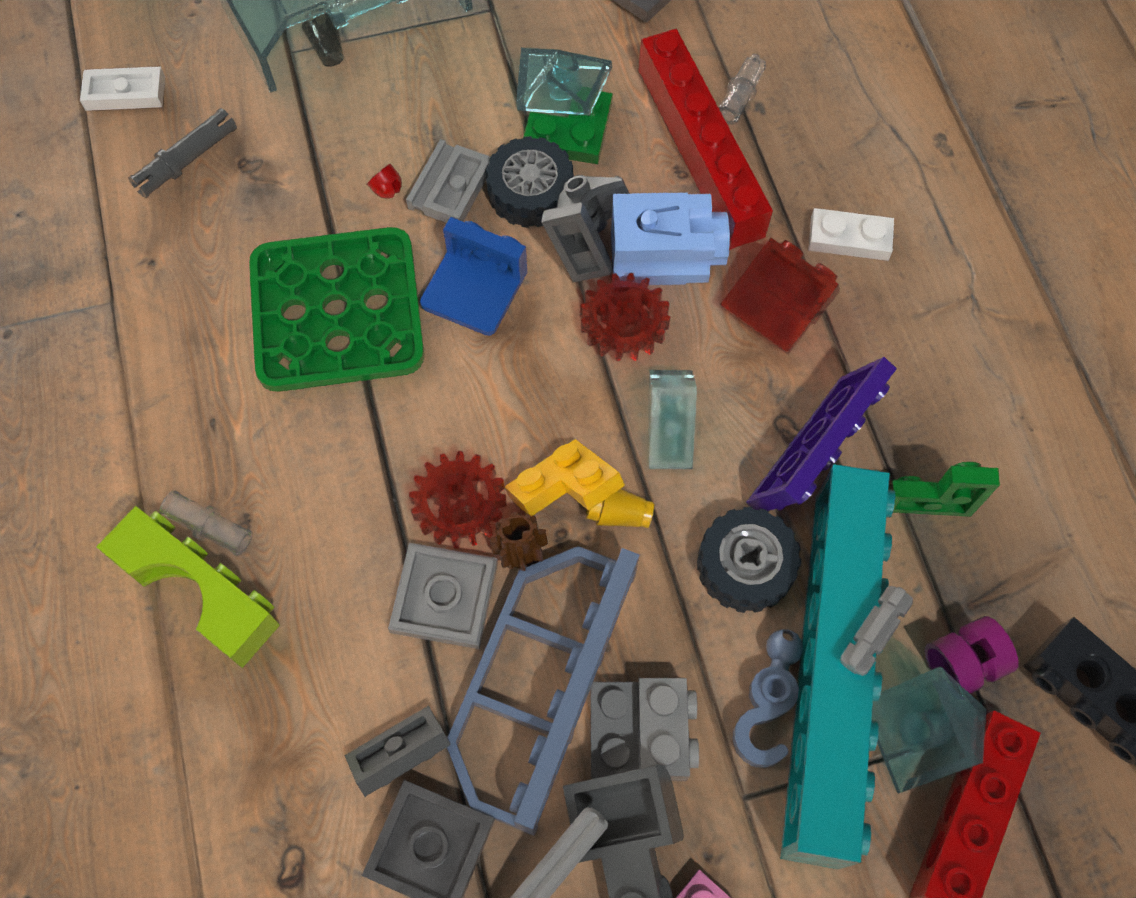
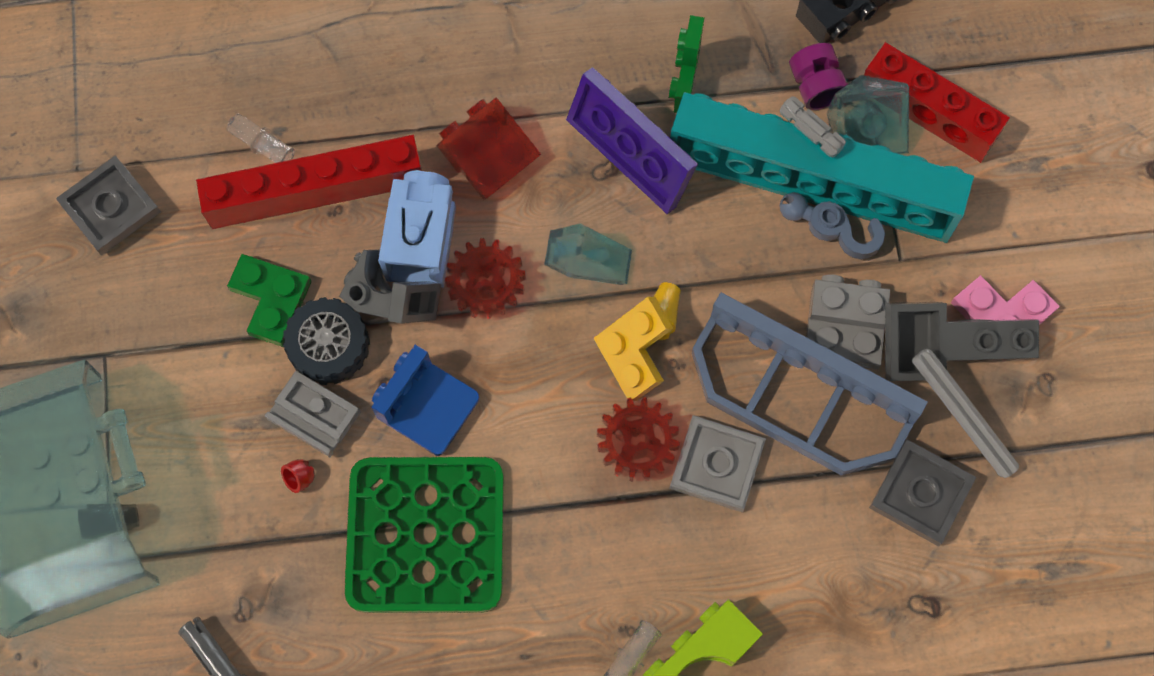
camera: 80 degrees left, 5 degrees up
dark grey plate [344,705,451,797] -> none
reddish brown gear [490,512,548,571] -> none
clear light blue slope [516,47,613,116] -> none
black wheel [697,507,802,613] -> none
white plate [808,208,894,261] -> none

